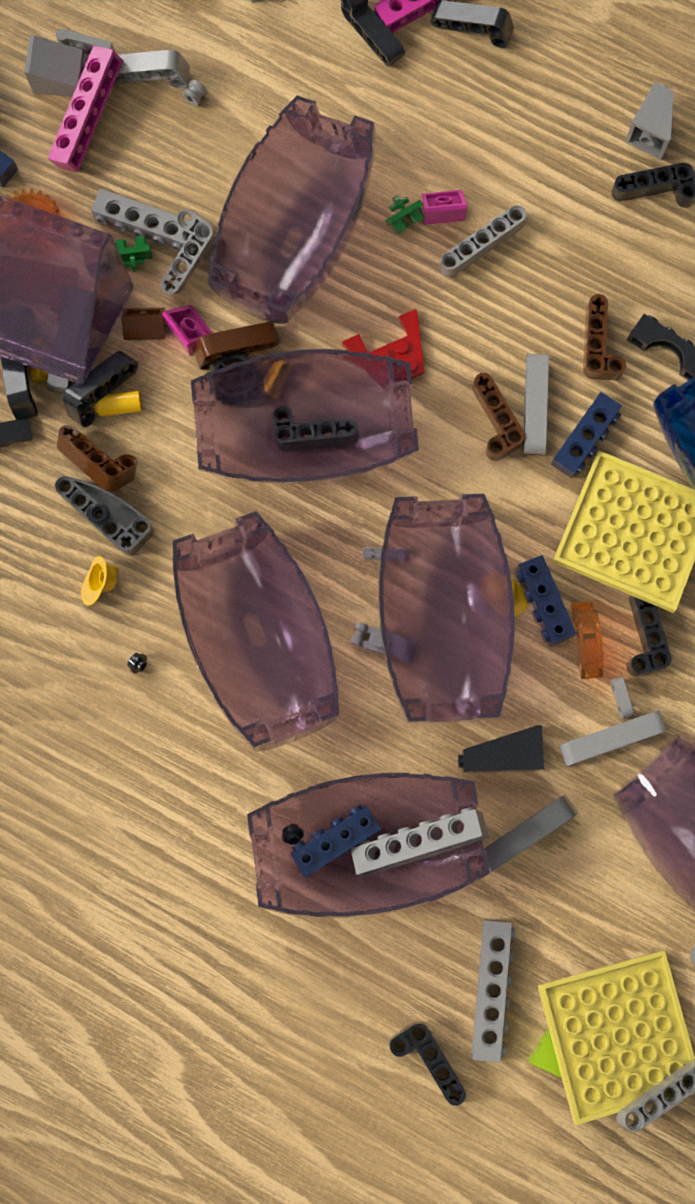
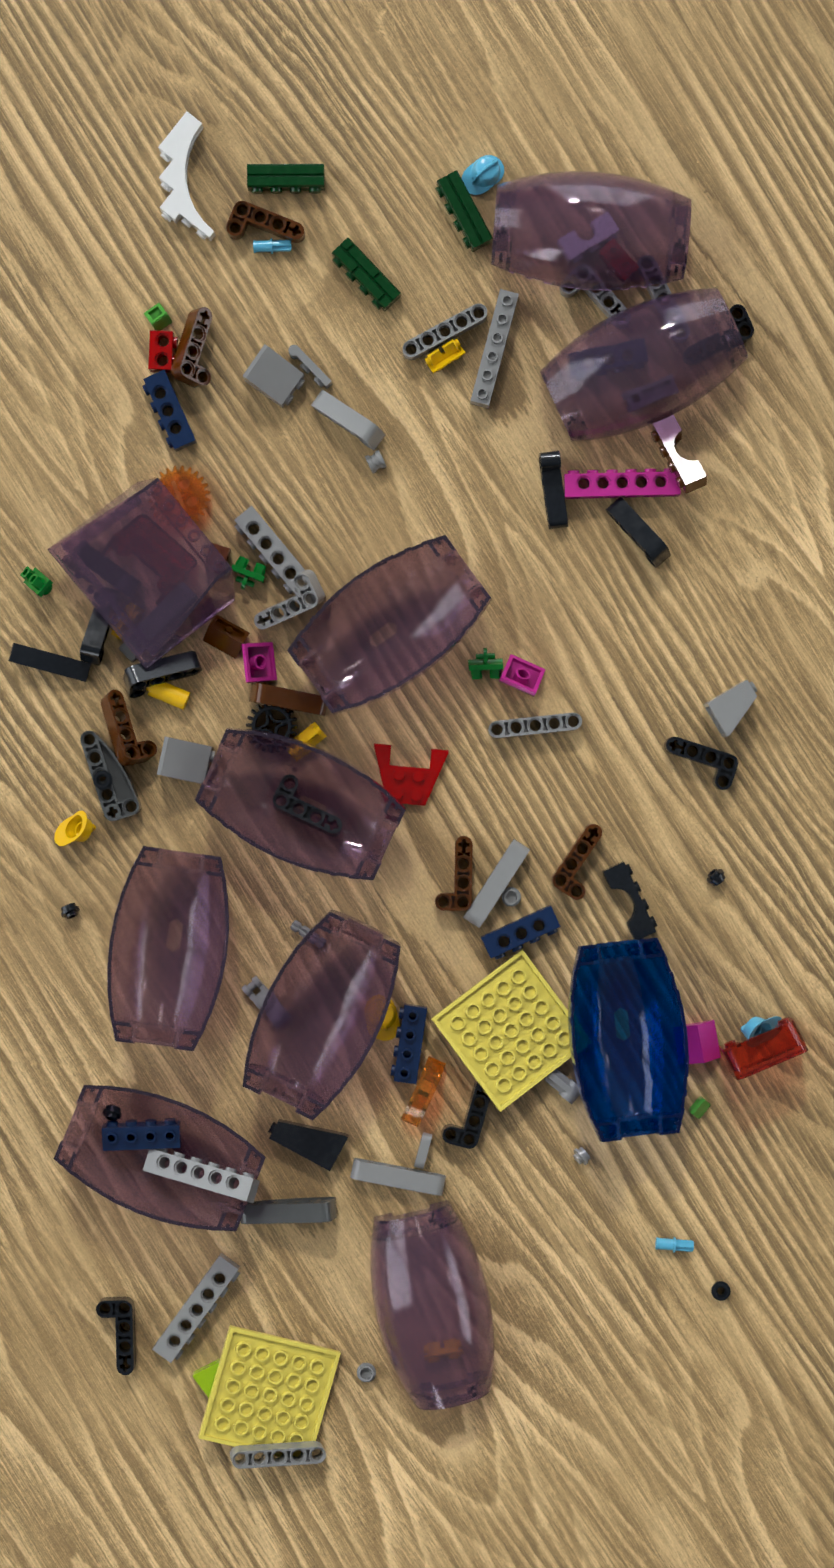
camera: 25 degrees right, 10 degrees up
dark pink brick [48,46,123,173] -> none
none -> light grey slope [157,737,216,784]
none -> light grey plate [502,887,521,906]

